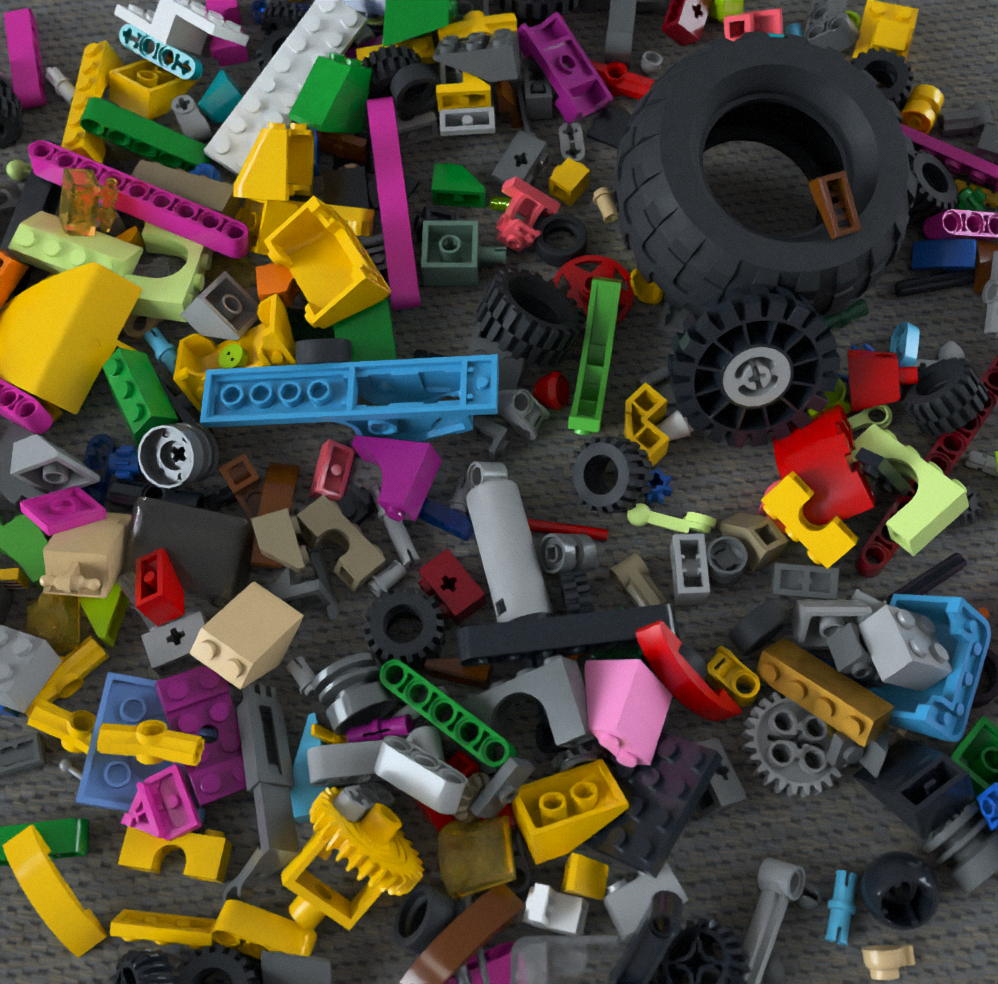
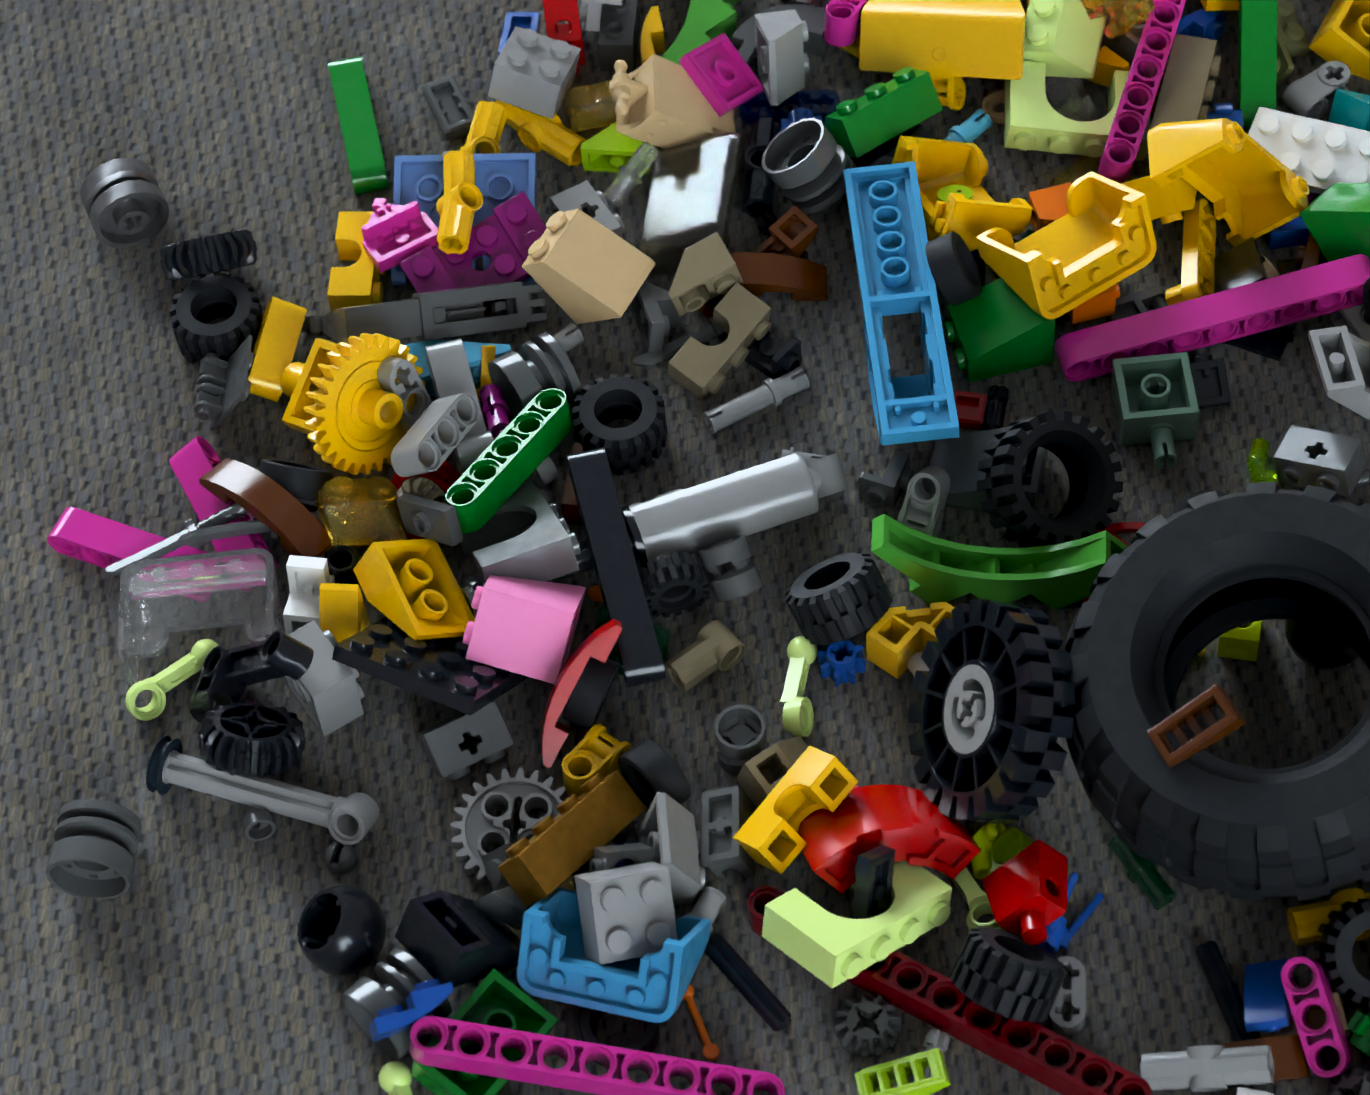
camera: 85 degrees right, 10 degrees down
yellow slope [3,824,108,958] -> none
yellow plate [110,909,217,949] -> none
red slope [135,547,185,627] -> none
light grey slope [180,271,259,341] -> none
coral slope [308,439,355,502] -> none
magenta arch [351,435,442,521] -> none
light grey pin [367,560,407,597] -> none
clear blue beam [417,498,474,541] -> none
dark red brick [418,548,486,625] -> none
green slope [431,163,486,208] -> none
coral tile [496,176,561,253] -> none
red bar [527,518,608,541] -> none
red cone [533,371,569,410] -> none
light grey brick [670,533,710,606] -> none
medium azure pin [825,870,859,946] -> none
tan piece [862,944,915,980] -> none
medium azure beam [890,321,920,367] -> none
light grey hinge [938,341,965,361] -> none

